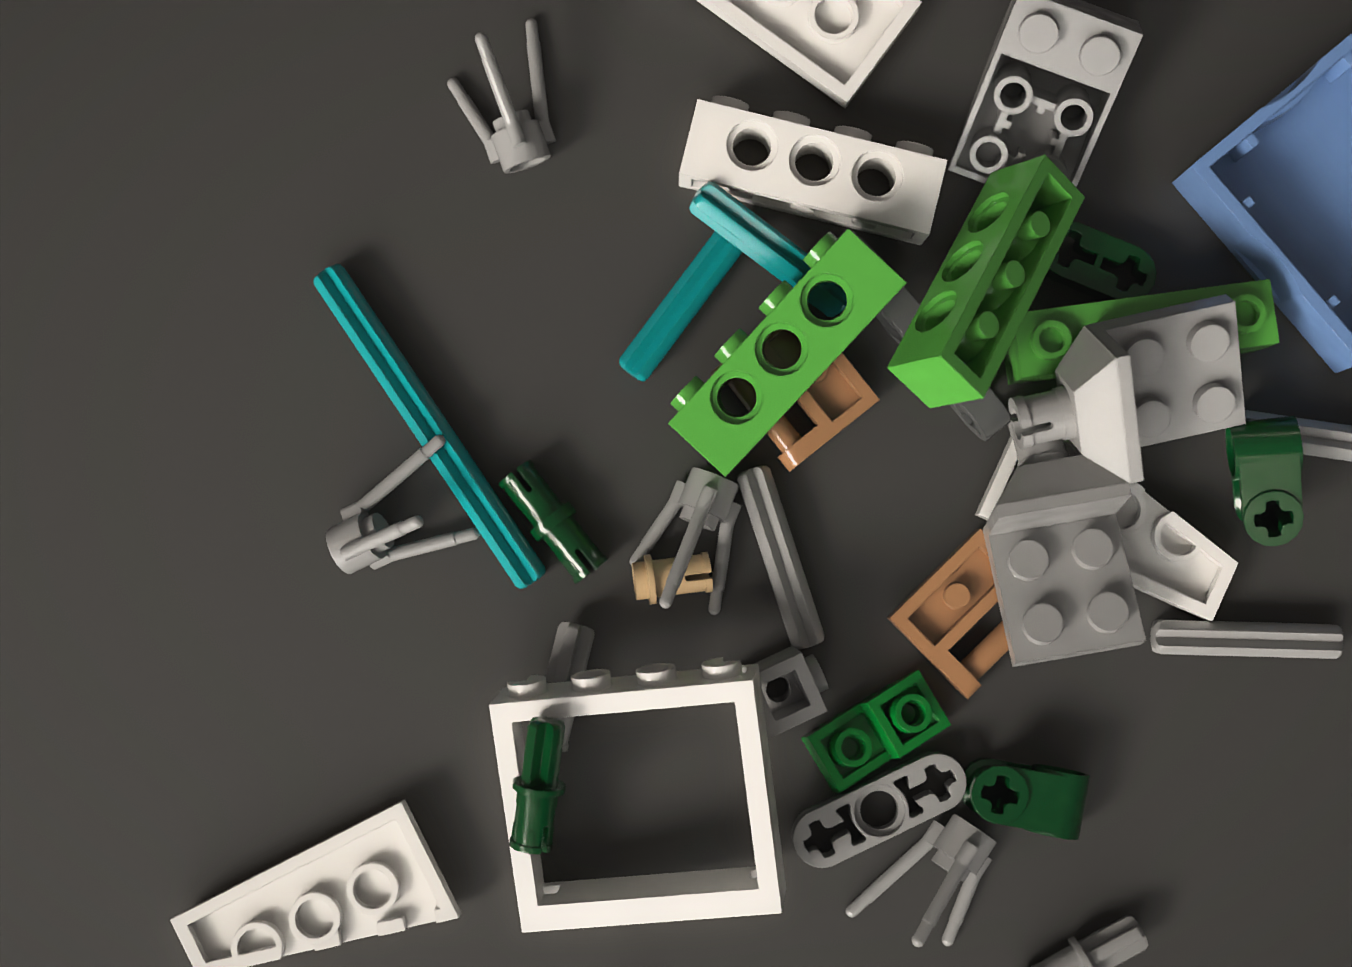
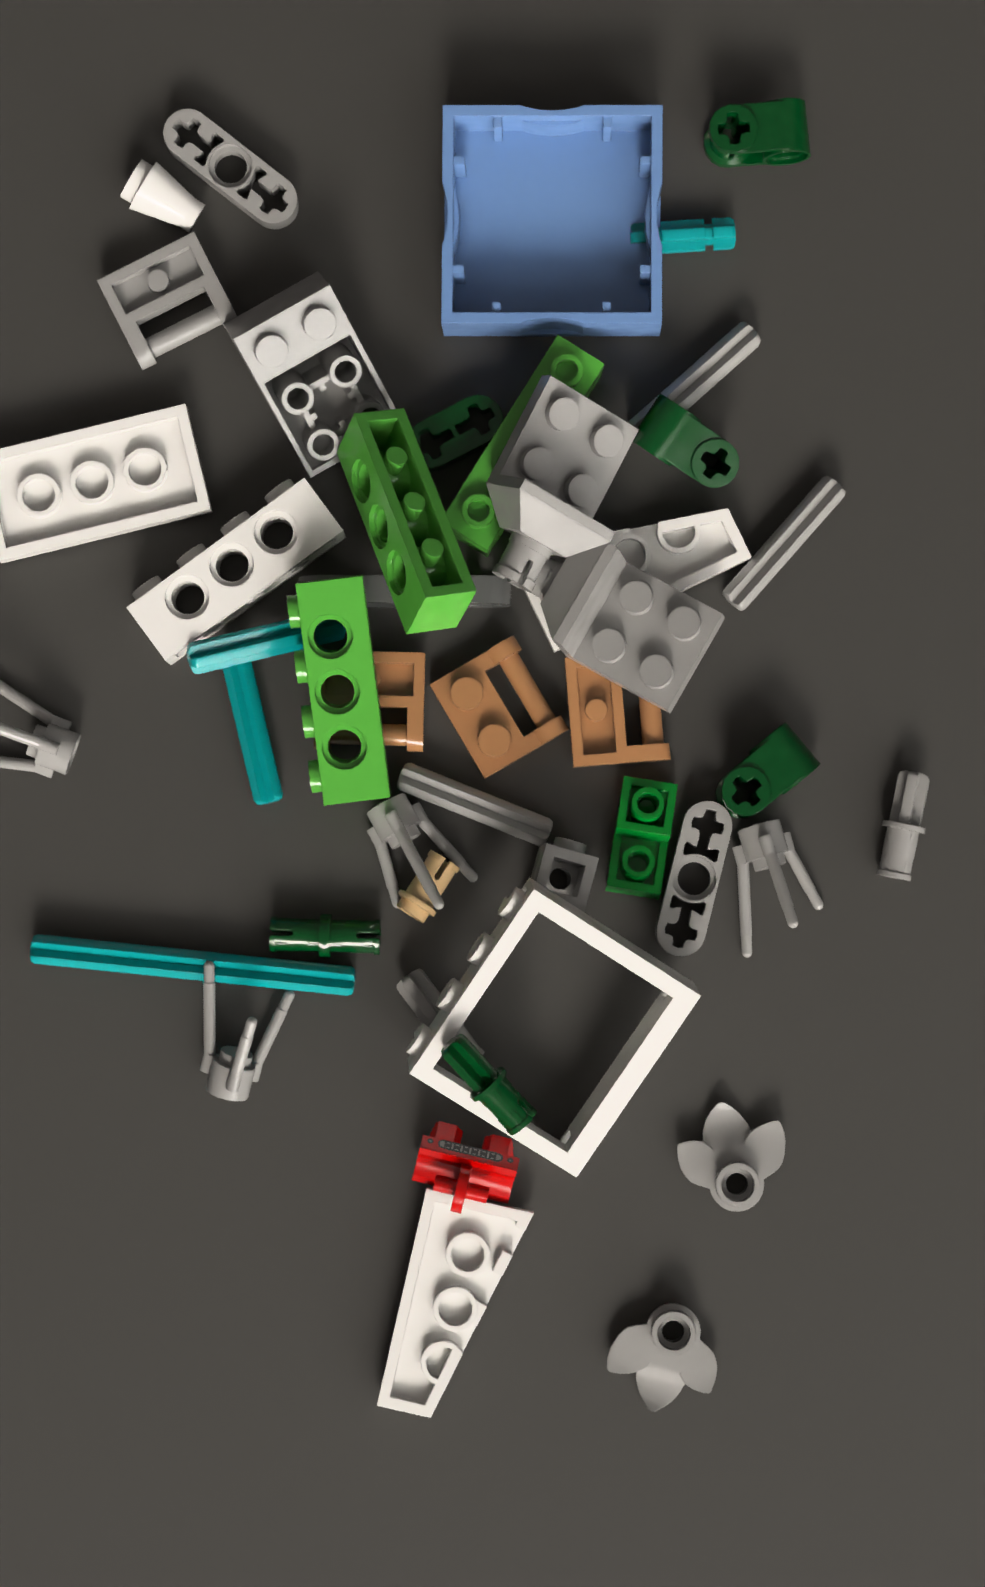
camera: 50 degrees left, 0 degrees up
none -> red hips [412,1121,520,1214]
none -> medium nougat plate [429,635,569,779]

